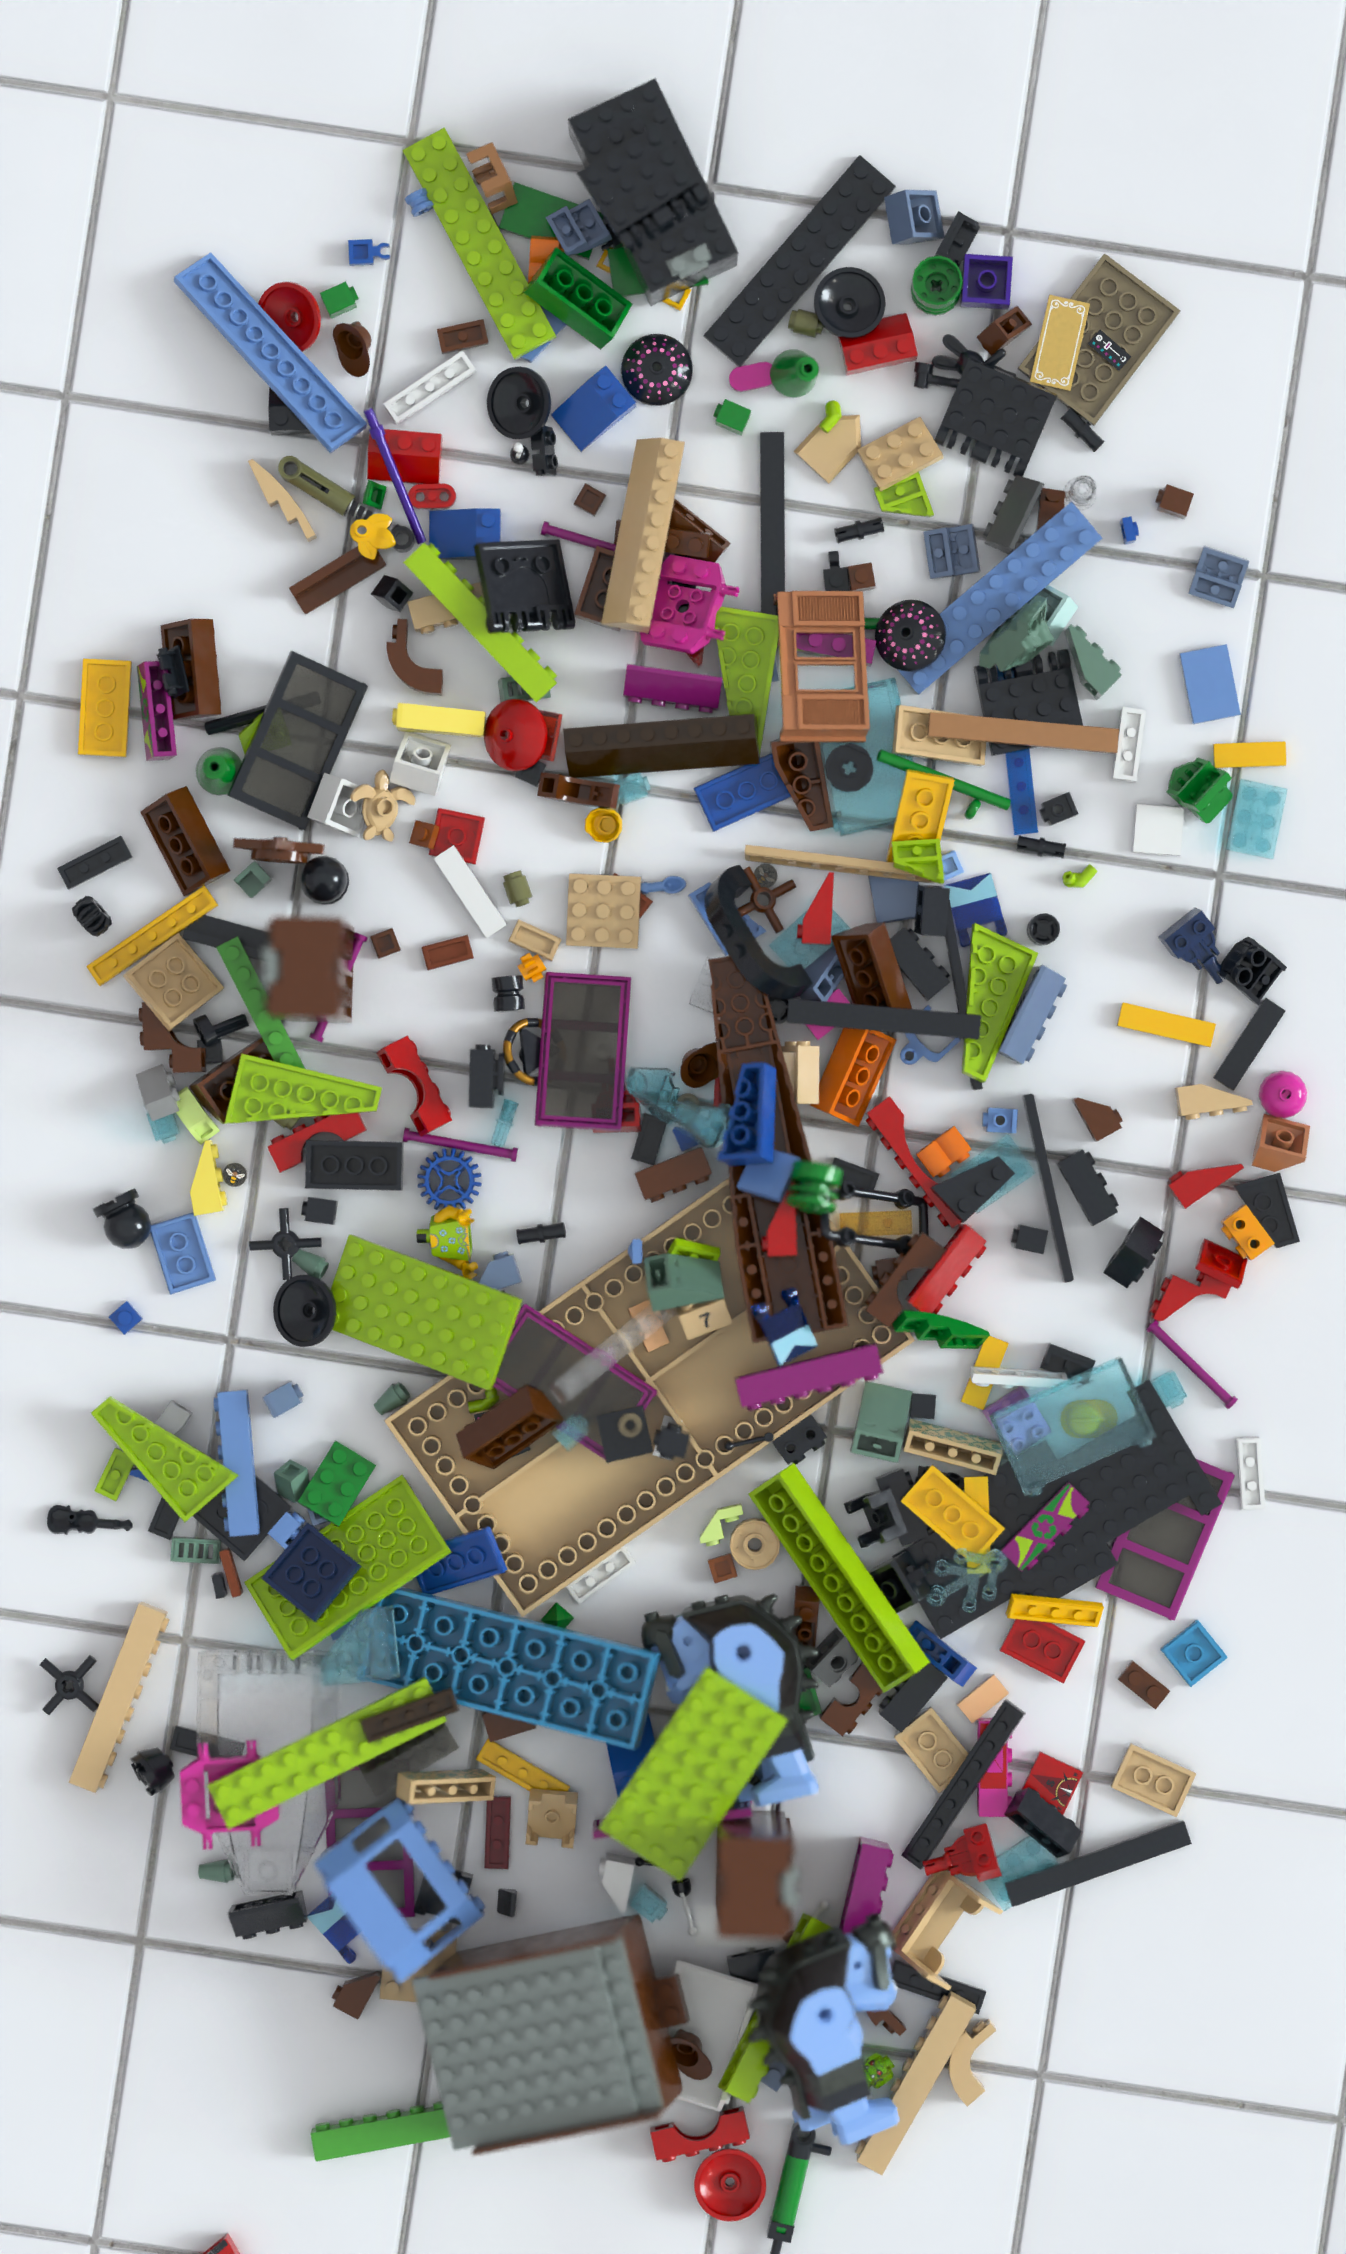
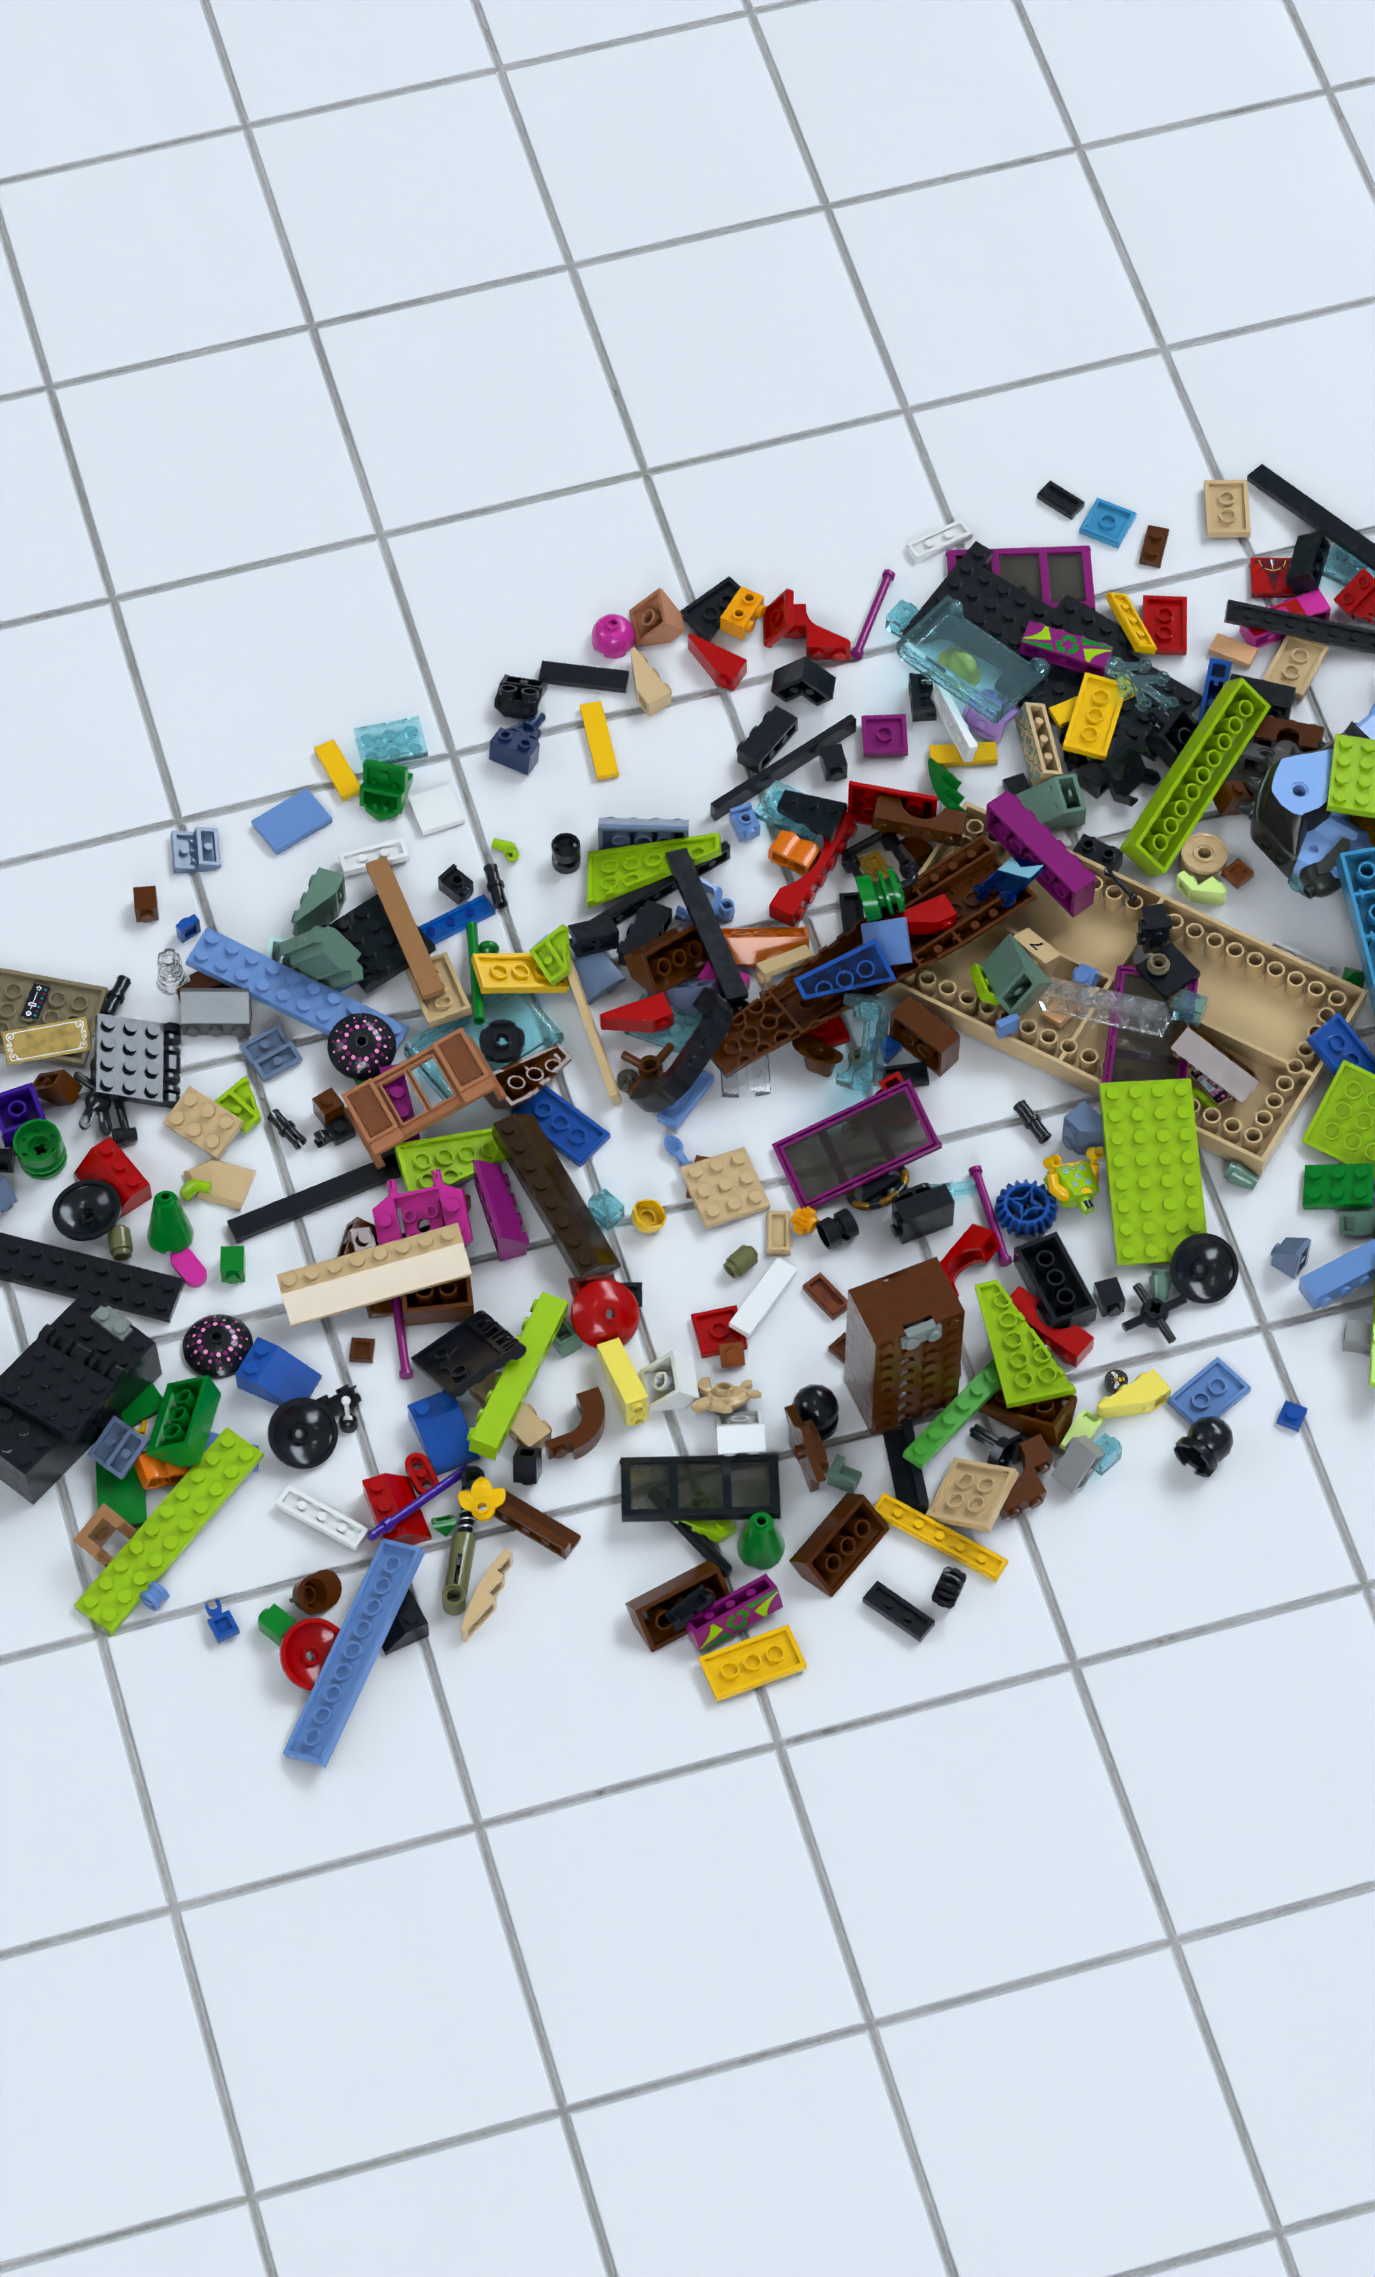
camera: 115 degrees left, 30 degrees down
reddish brown plate [437,319,489,354] -> none
reddish brown arch [537,772,620,809] -> none
clear blue flag [945,873,1008,947] -> none
reddish brown slope [1072,1098,1123,1142] -> none
none -> magenta plate [861,714,908,757]
none -> black tile [1037,480,1085,520]
none -> medium blue brick [1071,963,1102,994]

